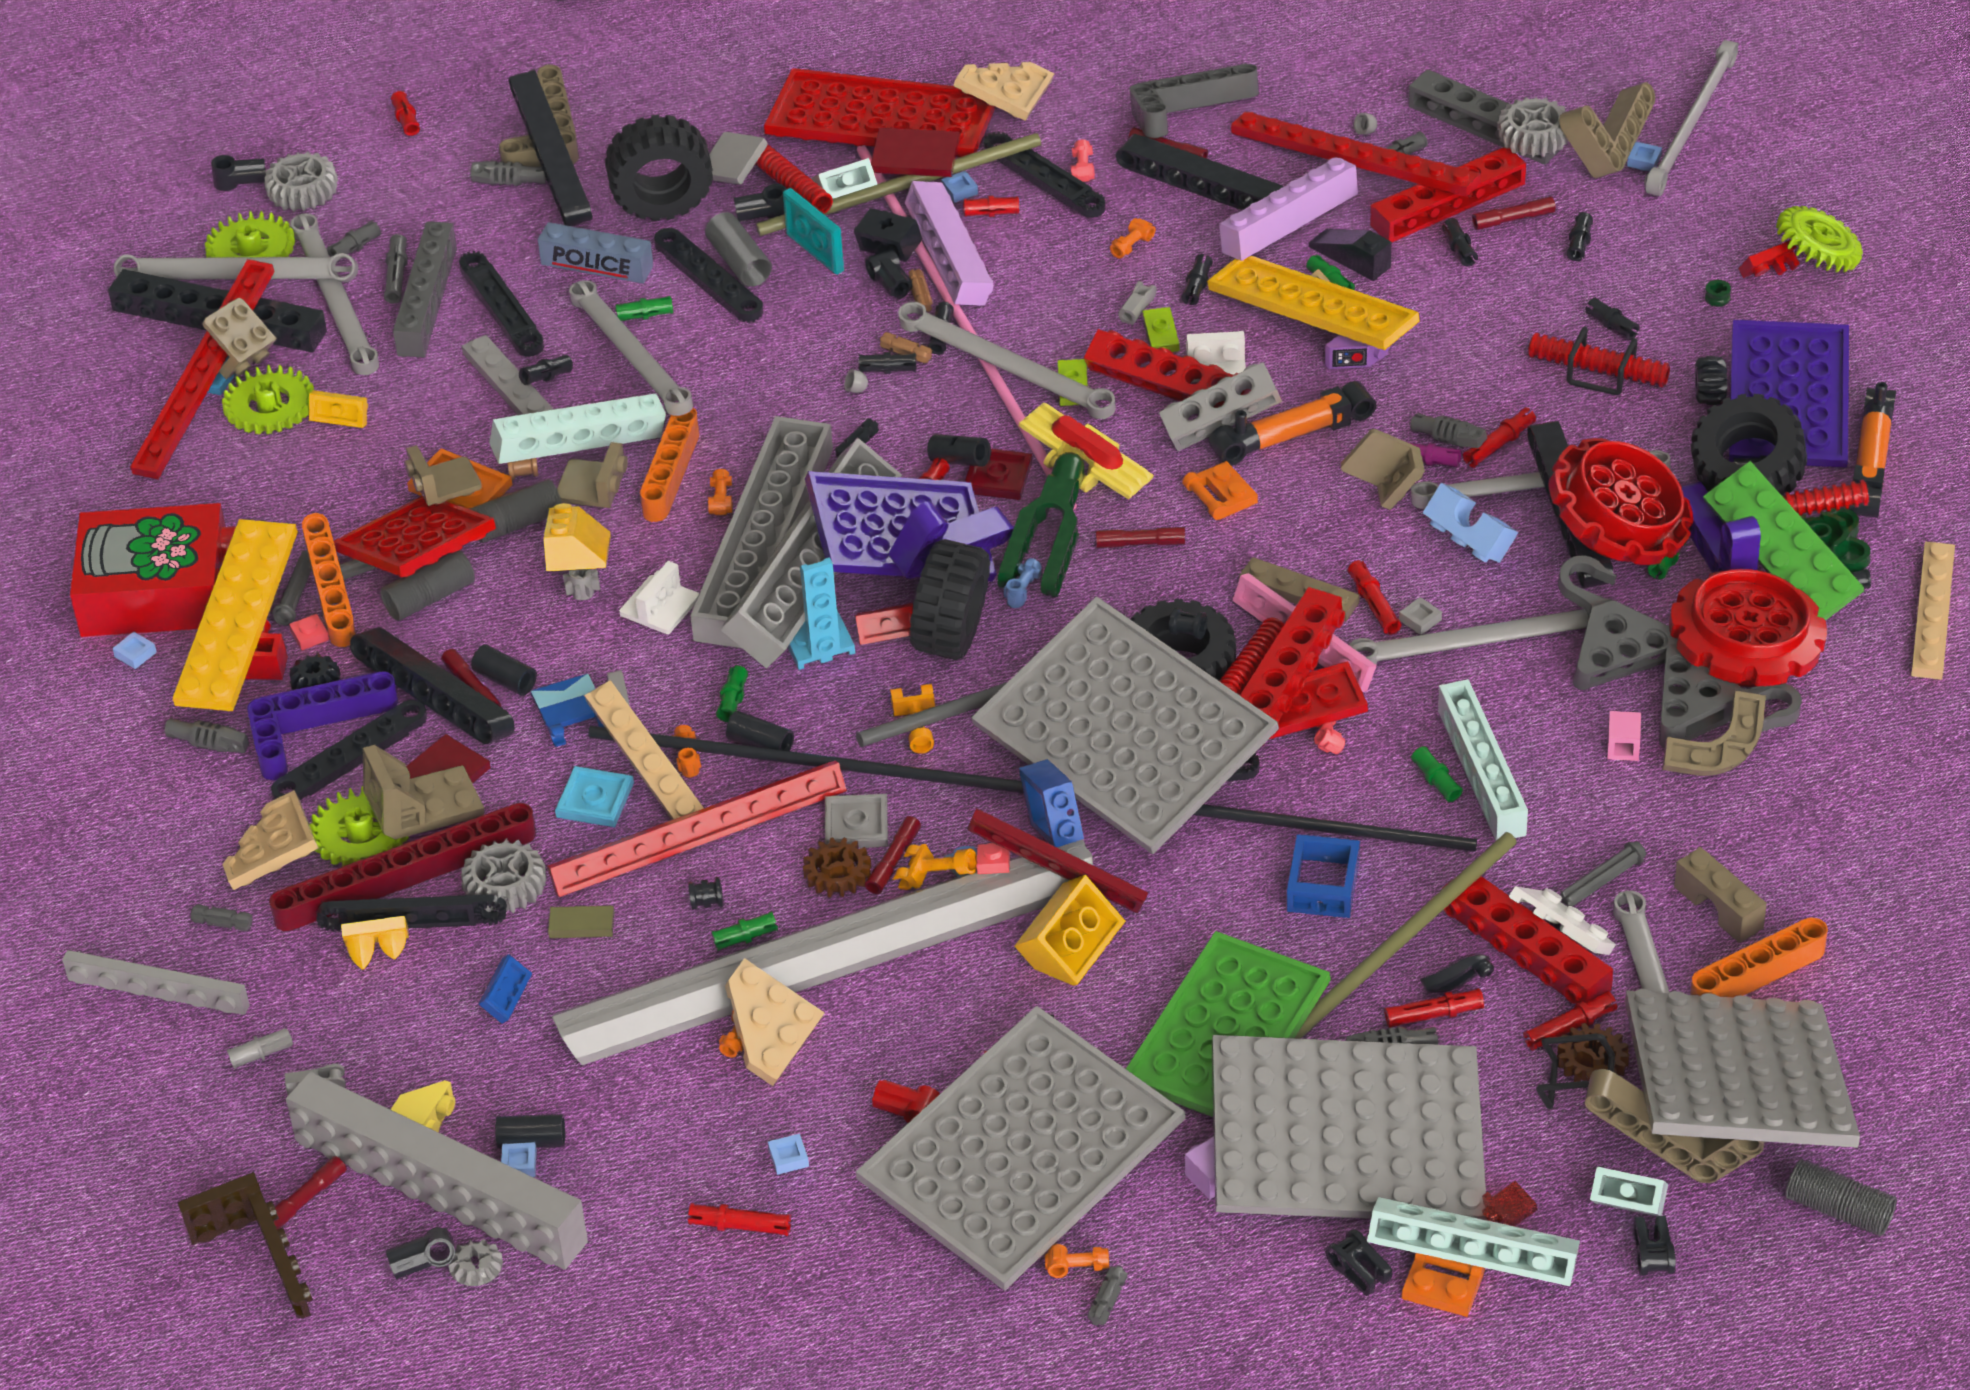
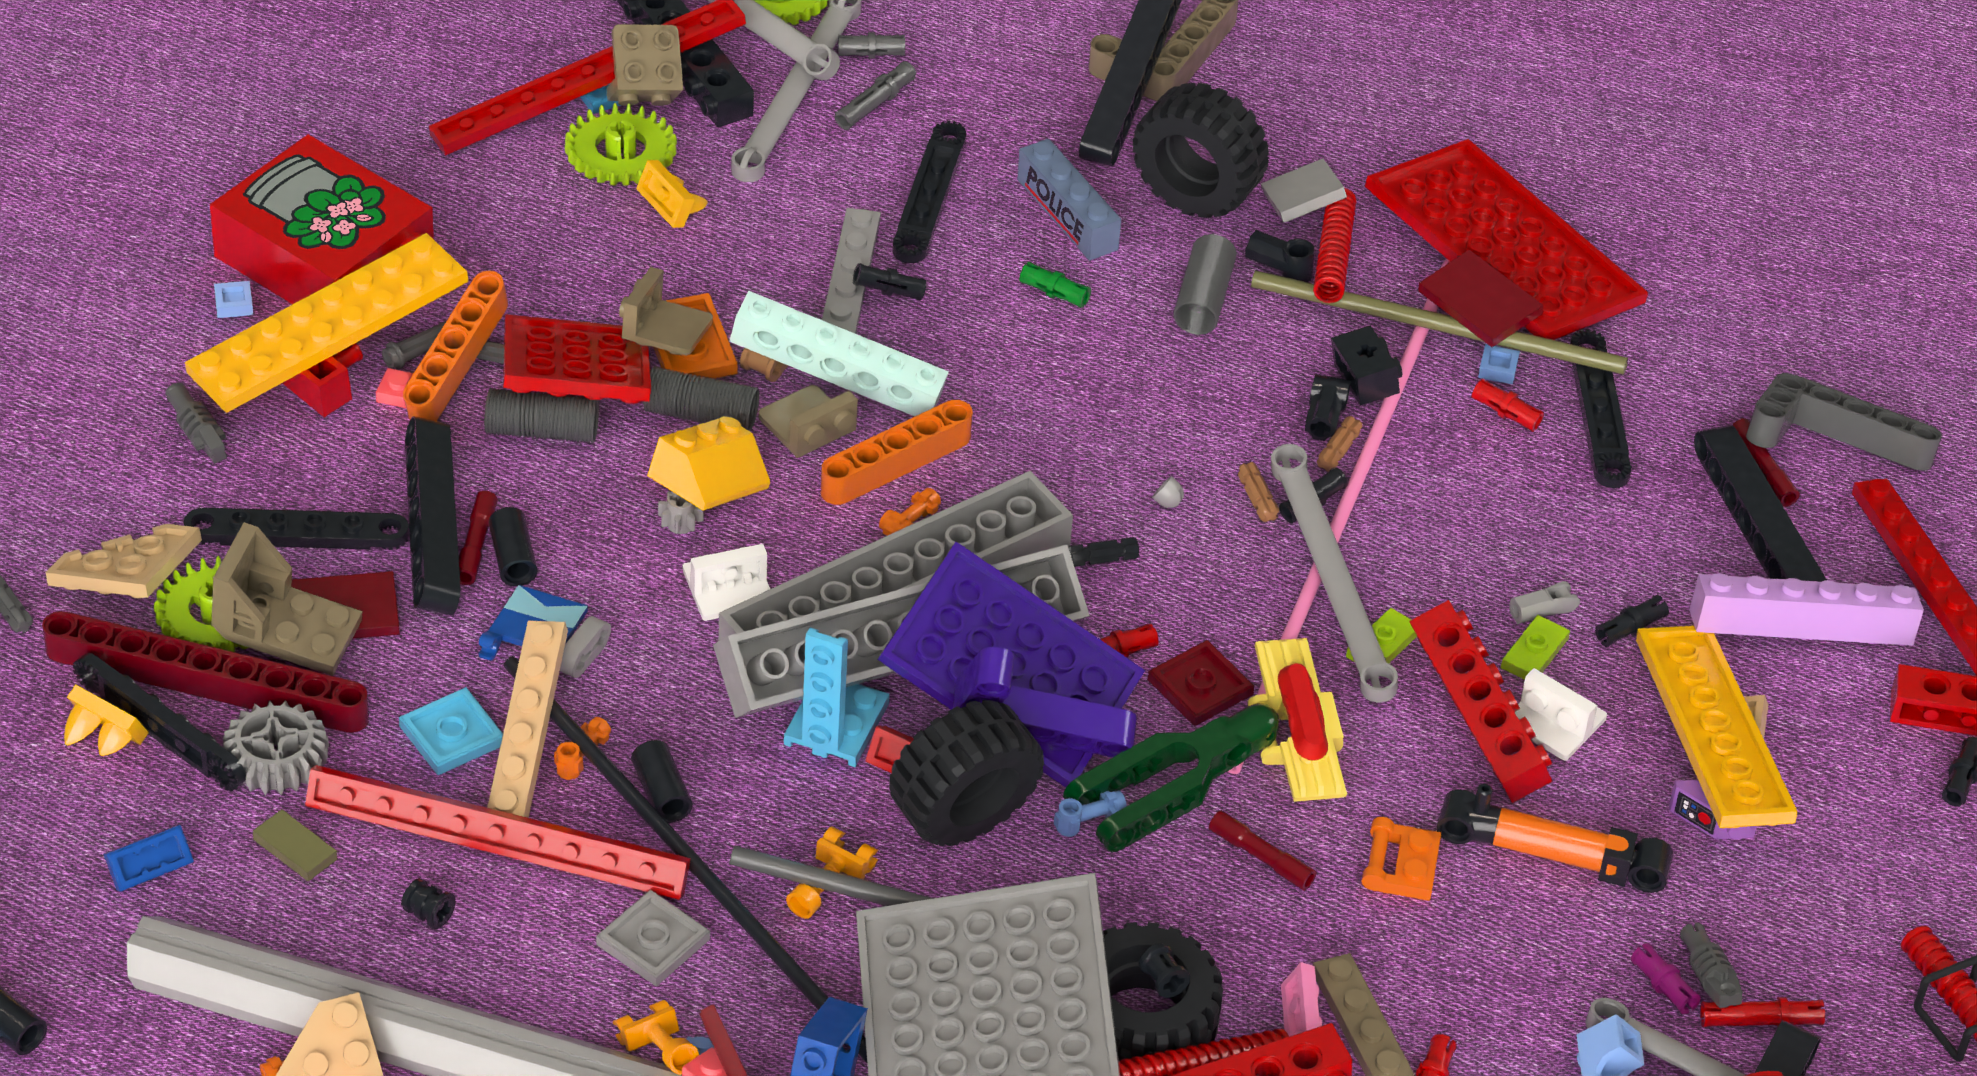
camera: 35 degrees right, 0 degrees up
dark purple beam [247,672,398,780] -> none
black gear [289,653,341,690] -> none
dark grey brick [393,222,457,357] -> none
dark grey hinge [470,161,546,186] -> none
light grey piece [569,280,693,416] -> none
black plate [654,228,763,323] -> none
green pin [711,911,778,951] -> none
green pin [716,665,748,722] -> none
teal tile [783,188,844,275] -> none
reddish brown gear [803,837,871,898] -> none
light aqua brick [811,158,877,199] -> none
black pin [859,352,916,374] -> none
dark red piece [865,816,922,895] -> none
lavender brick [905,181,993,305] -> none
black pin [927,434,991,467] -> none
tan plate [953,62,1055,121] -> none
coral bar [1071,139,1095,182] -> none
orange bar [1110,218,1156,259] -> none
light grey brick [1159,362,1282,452] -> none
green pin [1306,254,1355,290] -> none
black slope [1309,229,1392,281] -> none
dark tan bracket [1340,429,1425,510] -> none

